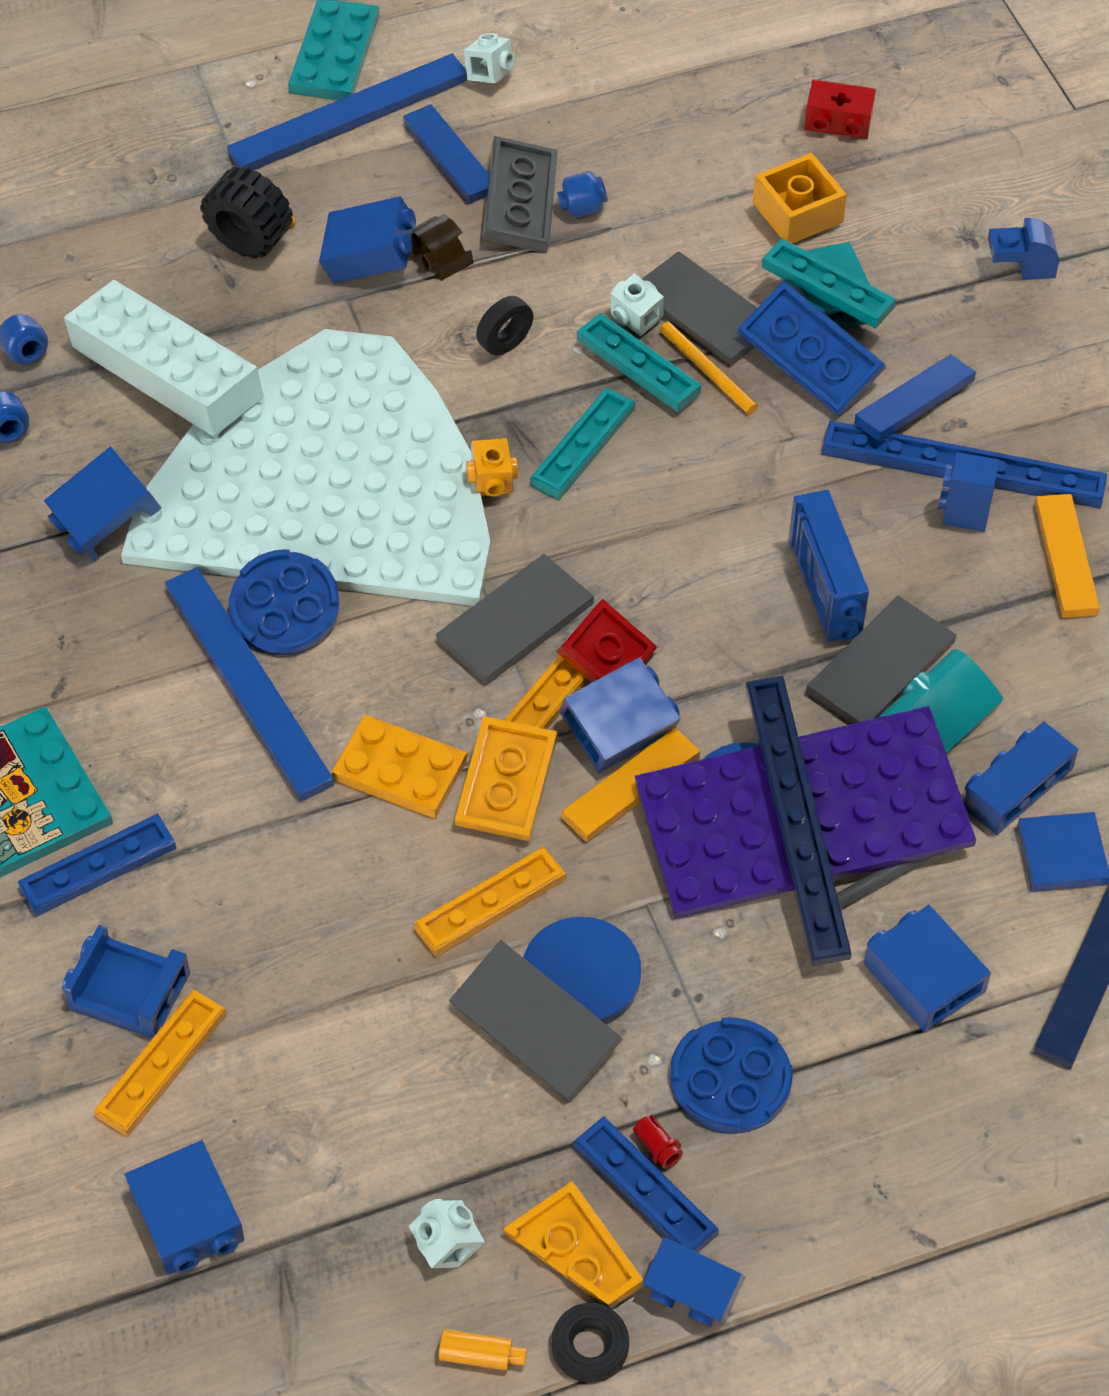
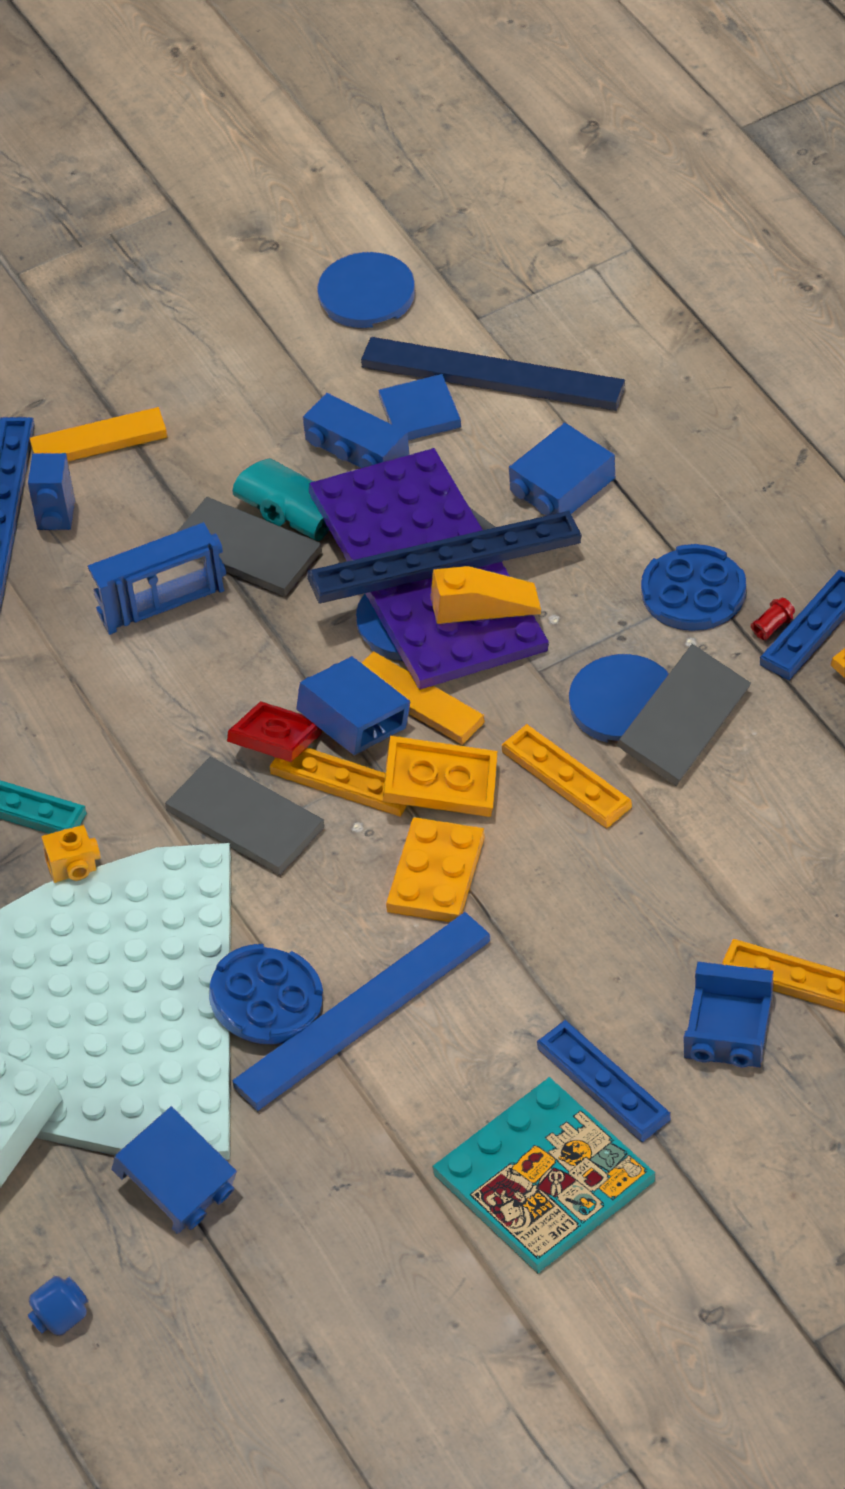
camera: 95 degrees left, 5 degrees down
none -> light orange slope [431,566,541,624]

